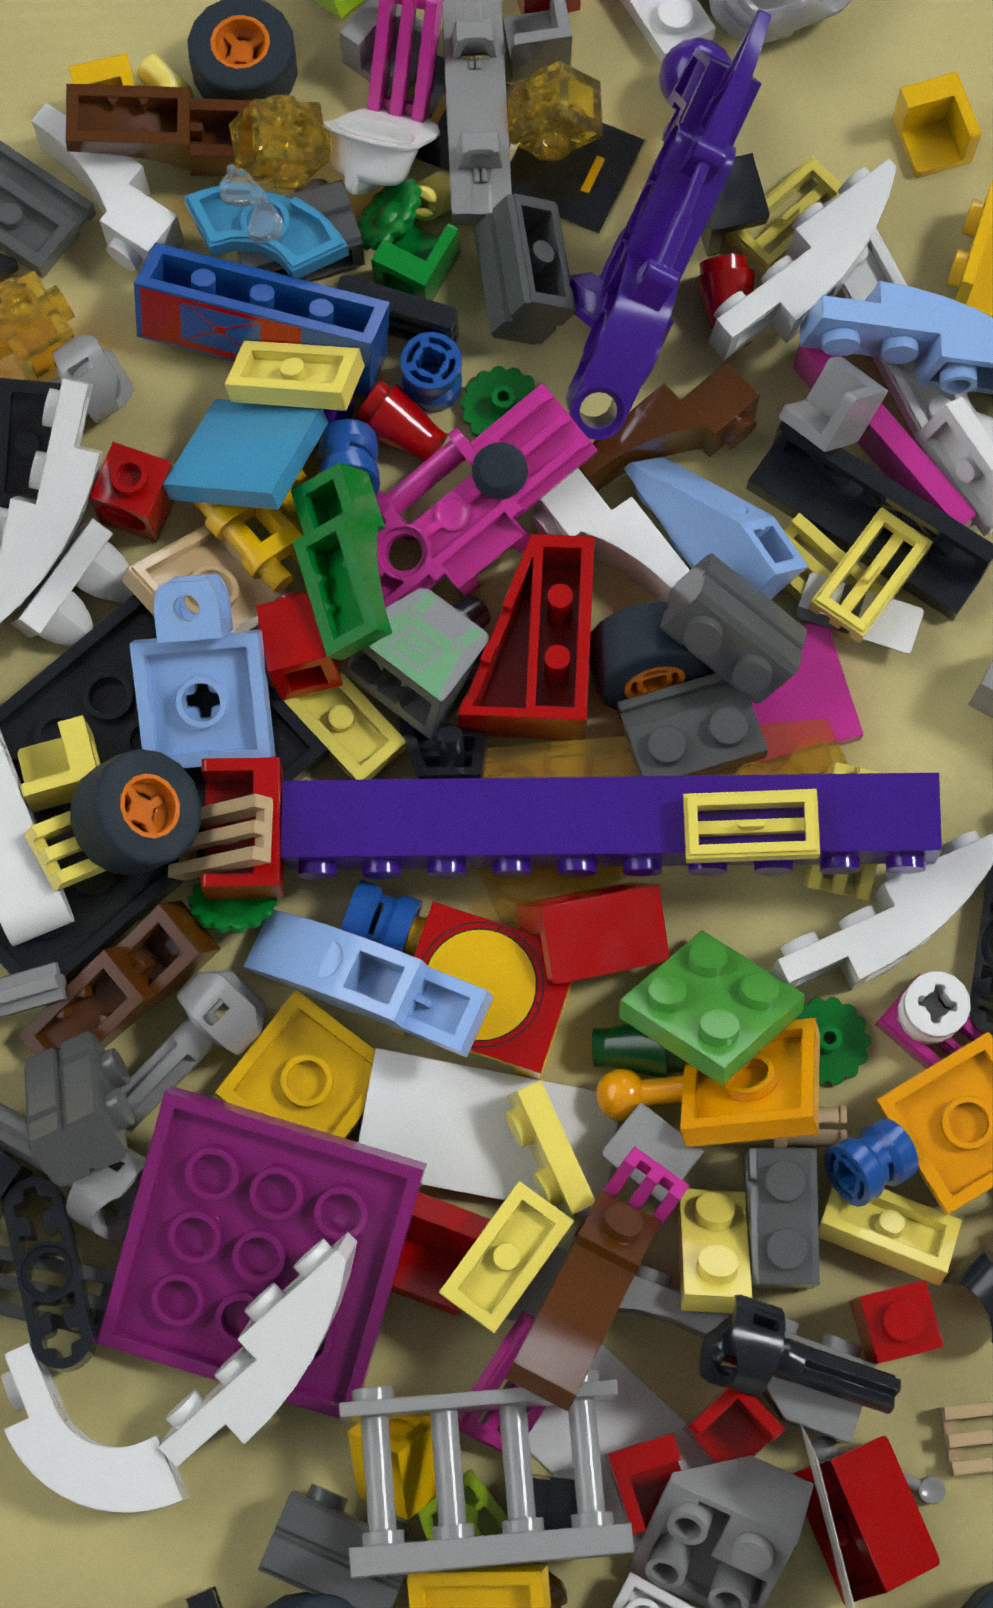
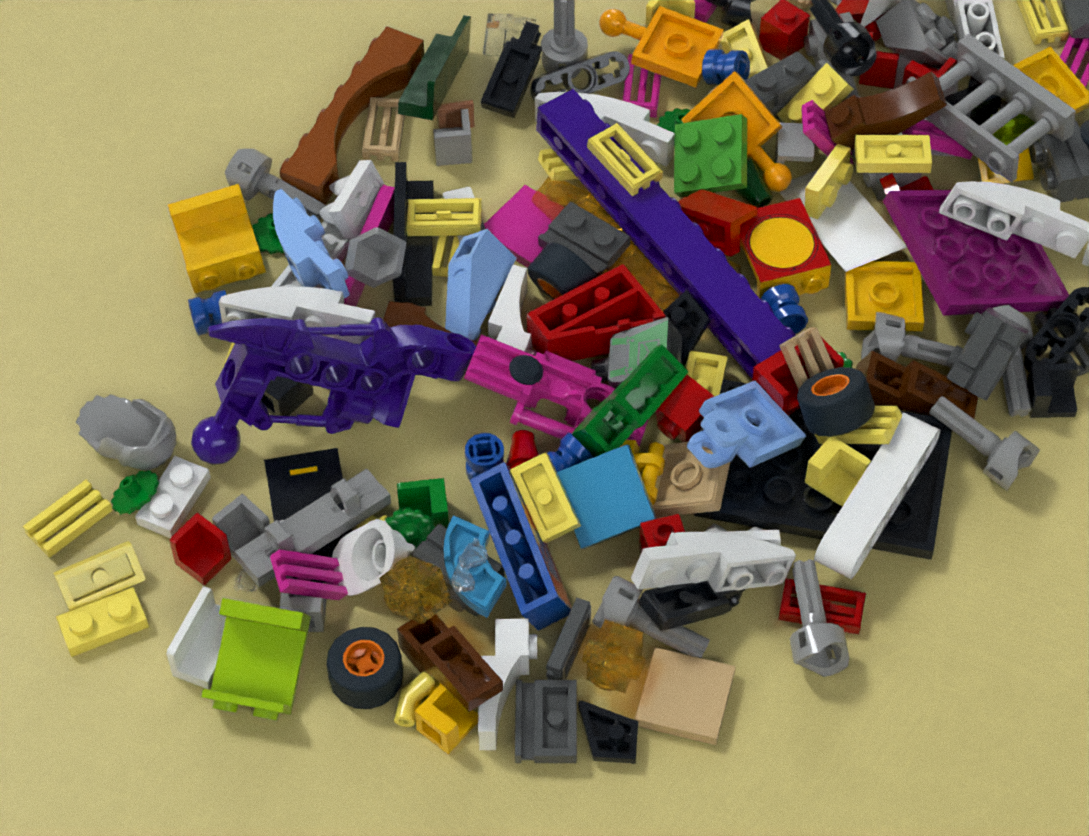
camera: 125 degrees left, 20 degrees down
light blue slope [243,910,494,1058] -> none
black tile [337,274,459,343] -> none
green piece [460,366,537,437] -> none
dark grey brick [474,193,576,344] -> none
clear yellow brick [507,61,603,162] -> none
dark grey brick [660,553,807,704] -> none
yellow panel [892,71,981,178] -> none
white wheel [898,971,971,1044] -> none
none -> blue wheel [188,290,227,336]
none -> dark grey tile [546,598,591,680]

